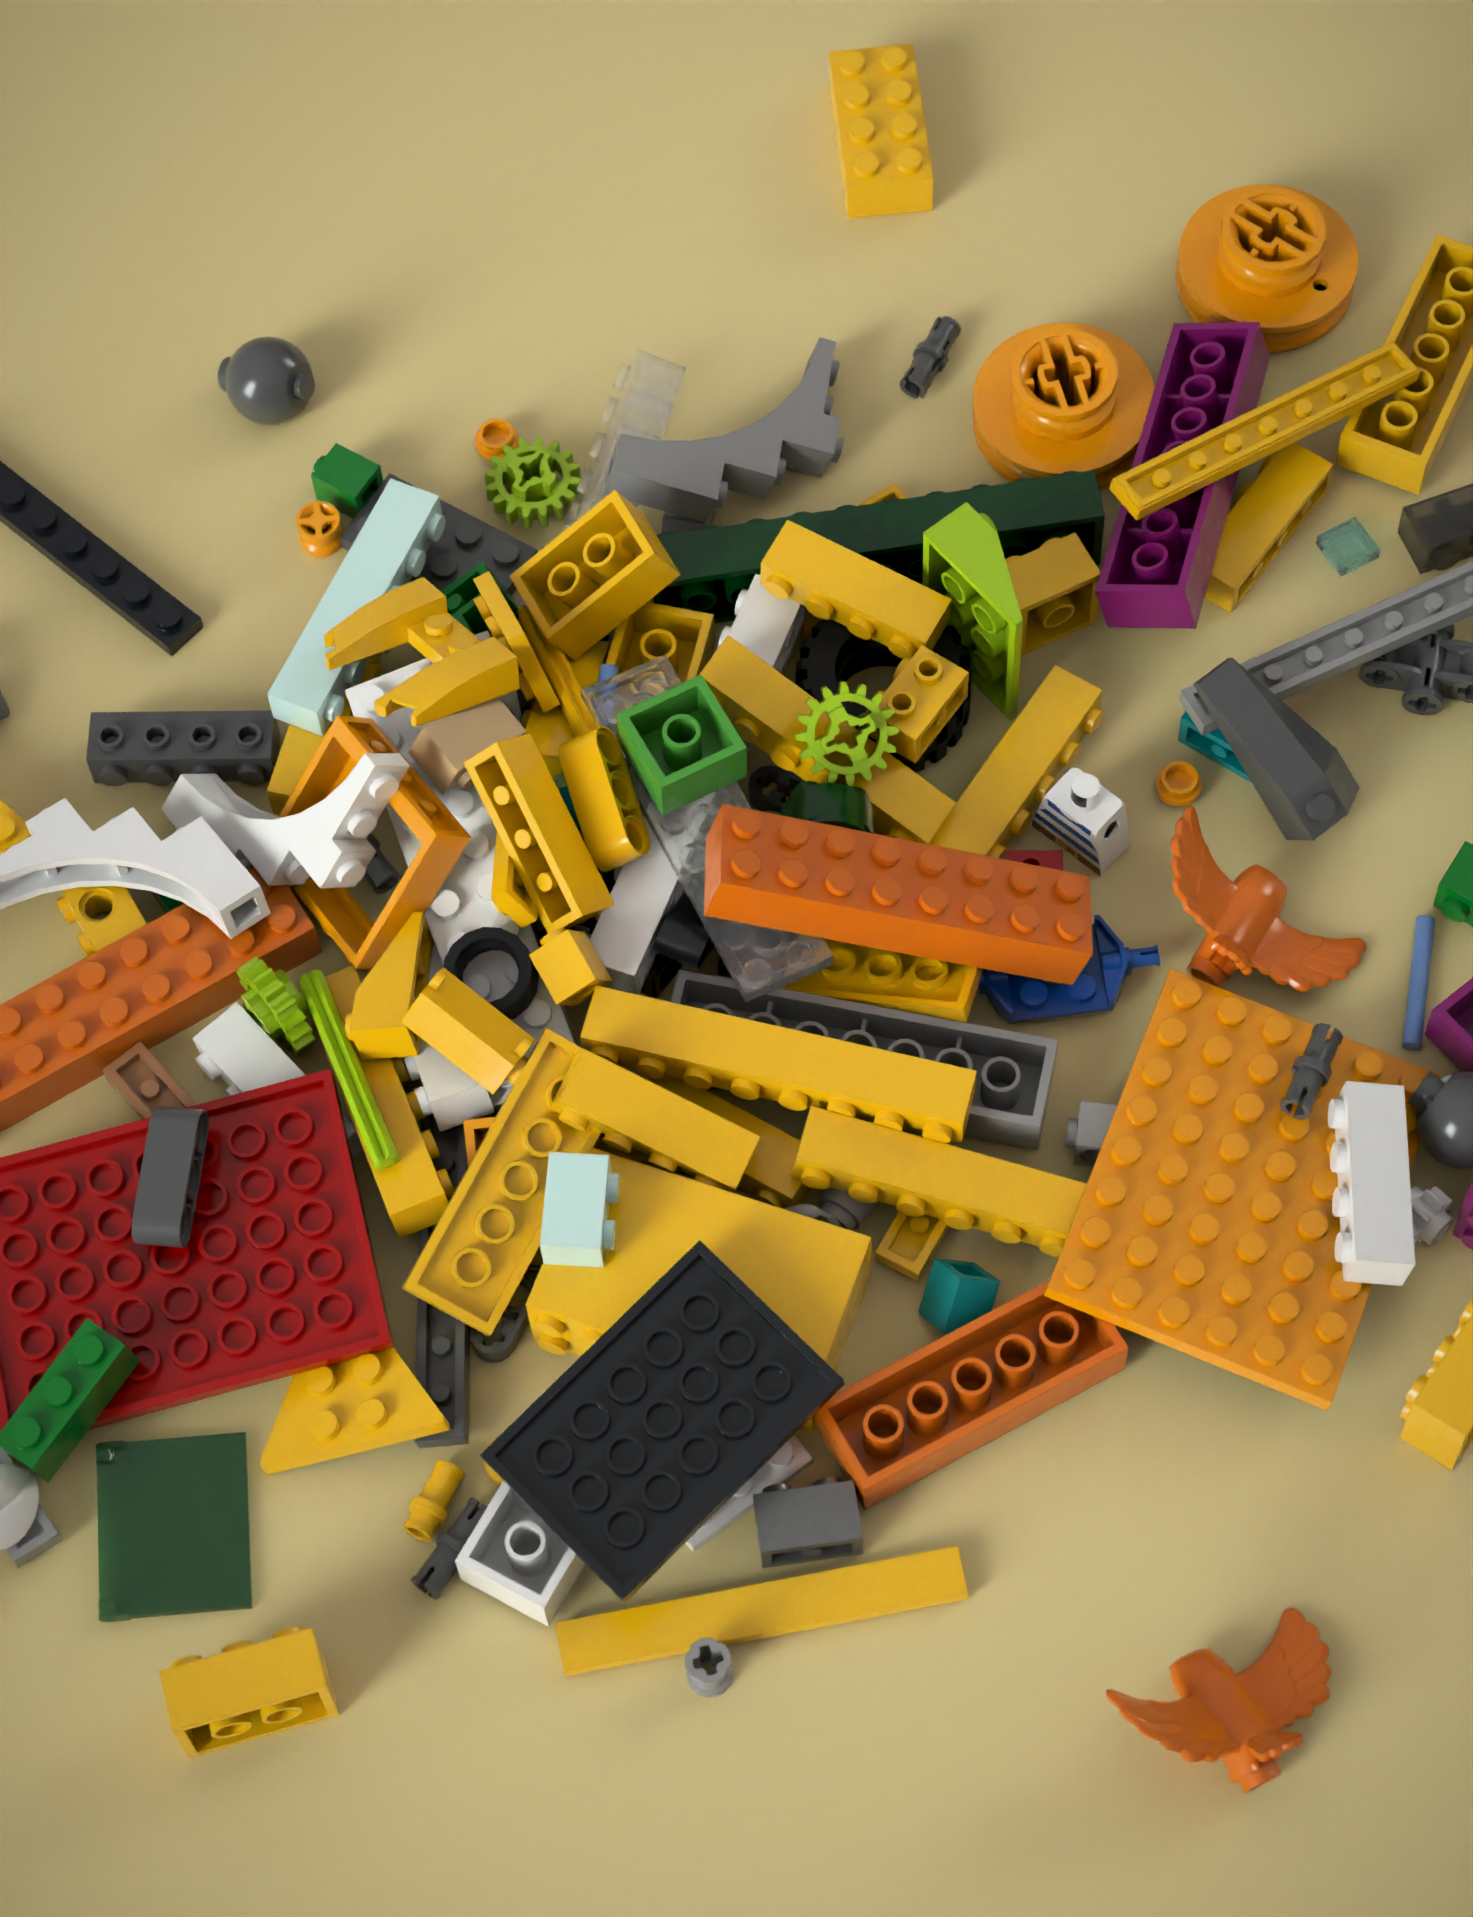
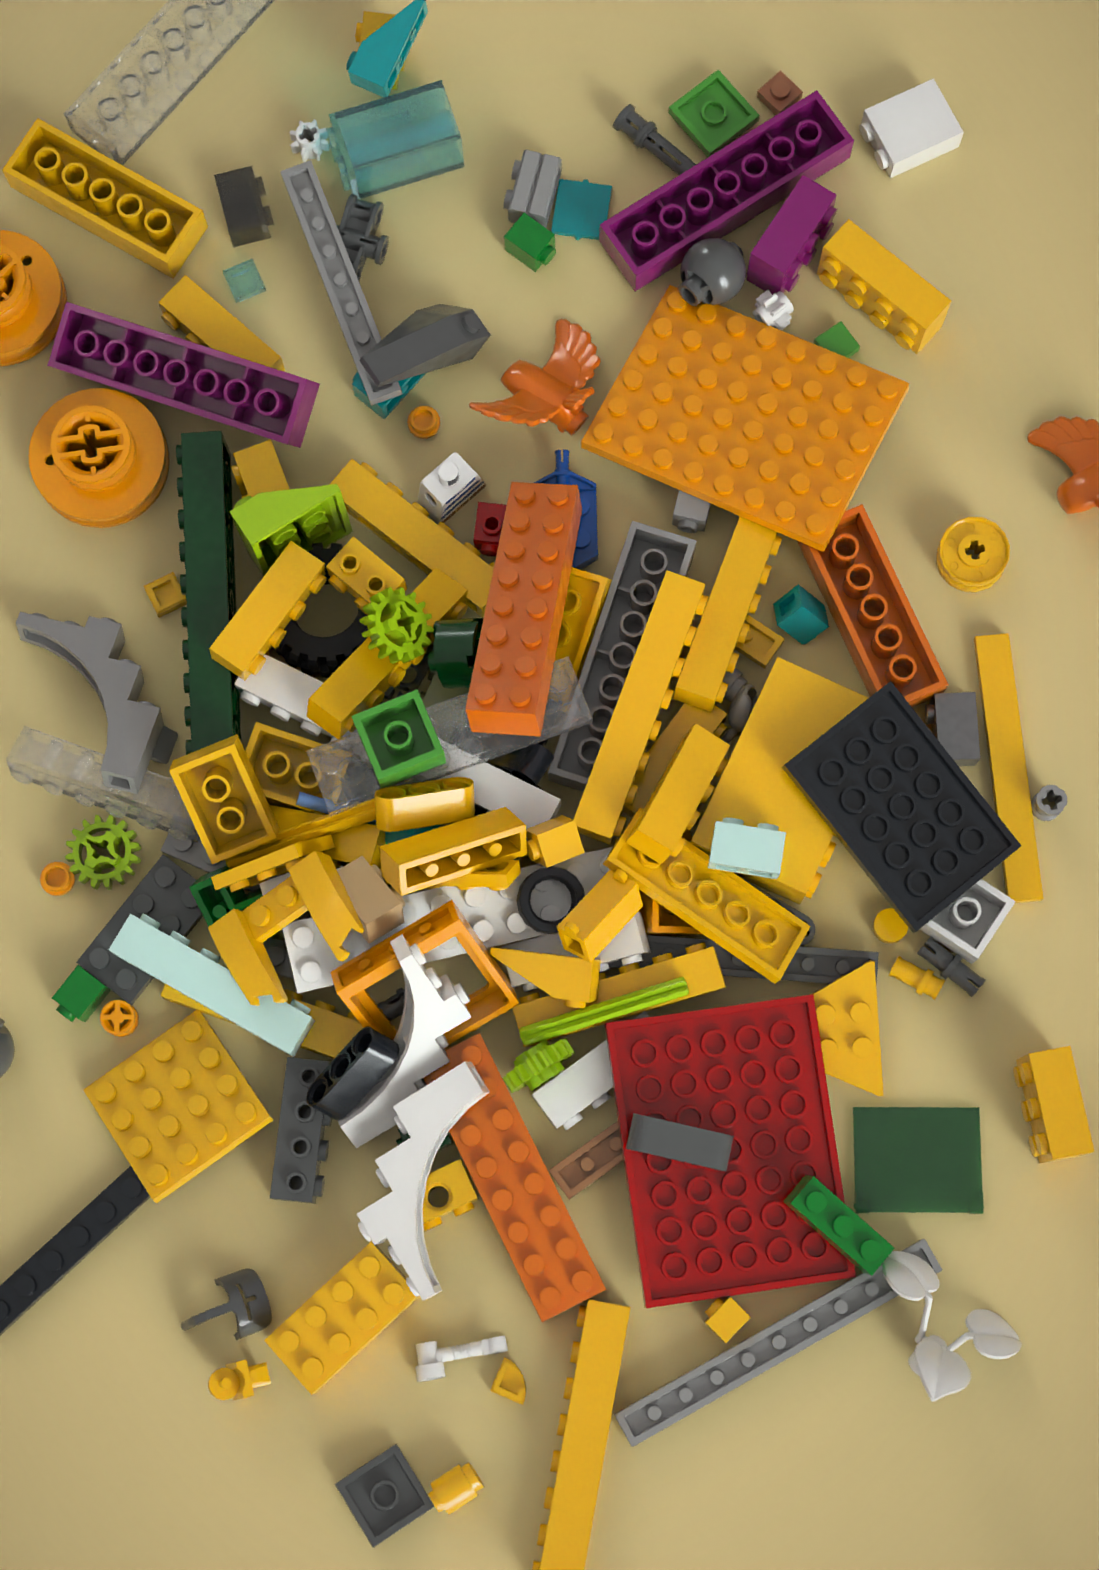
camera: 85 degrees left, 15 degrees up
dark grey pin [900,316,961,398] -> none
yellow tile [1109,341,1421,521] -> none
dark grey pin [1280,1023,1343,1120] -> none
white brick [1328,1081,1415,1286] -> none
medium blue bar [1402,915,1435,1051] -> none
none -> yellow plate [83,1010,273,1203]
none -> black beam [306,1027,399,1120]
none -> bright green tile [814,321,860,358]
none -> yellow wheel [936,517,1010,592]

